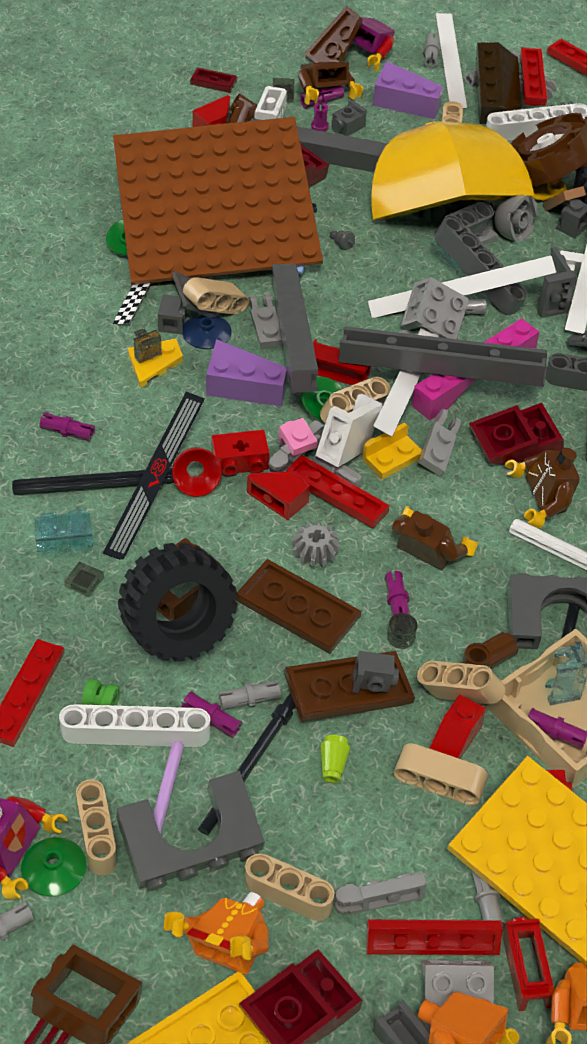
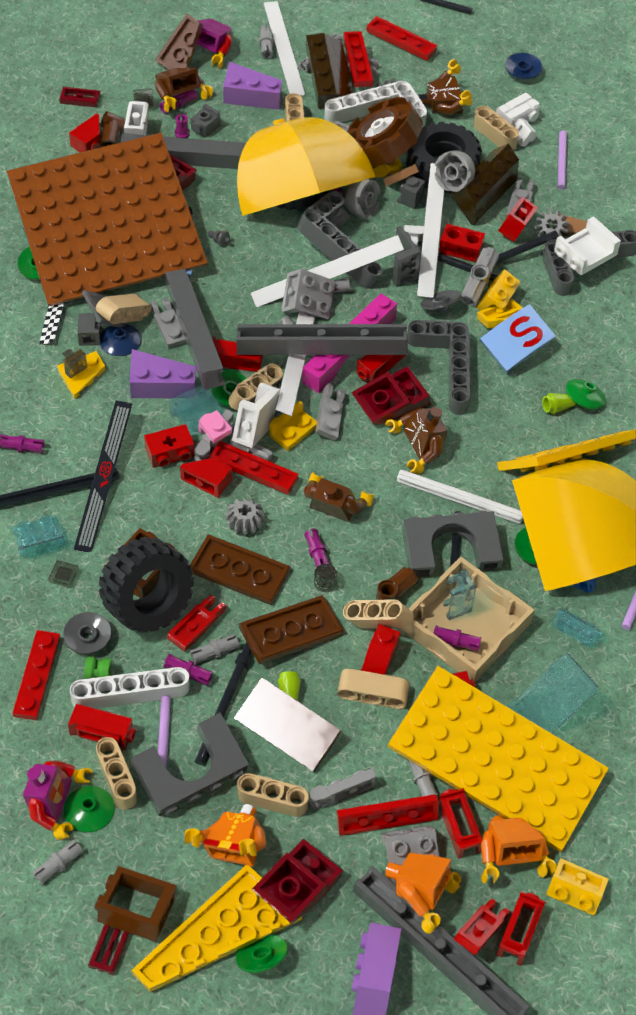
camera: 10 degrees left, 5 degrees up
red piece [172,447,222,497] -> none
dark grey brick [352,650,399,693] -> none
none -> dark grey dish [63,612,111,655]
none -> red window [68,704,136,750]
none -> red hinge [167,594,227,652]
none -> clear light blue hinge [169,385,223,437]
none -> tile [234,678,342,772]
none -> red window [356,355,405,382]

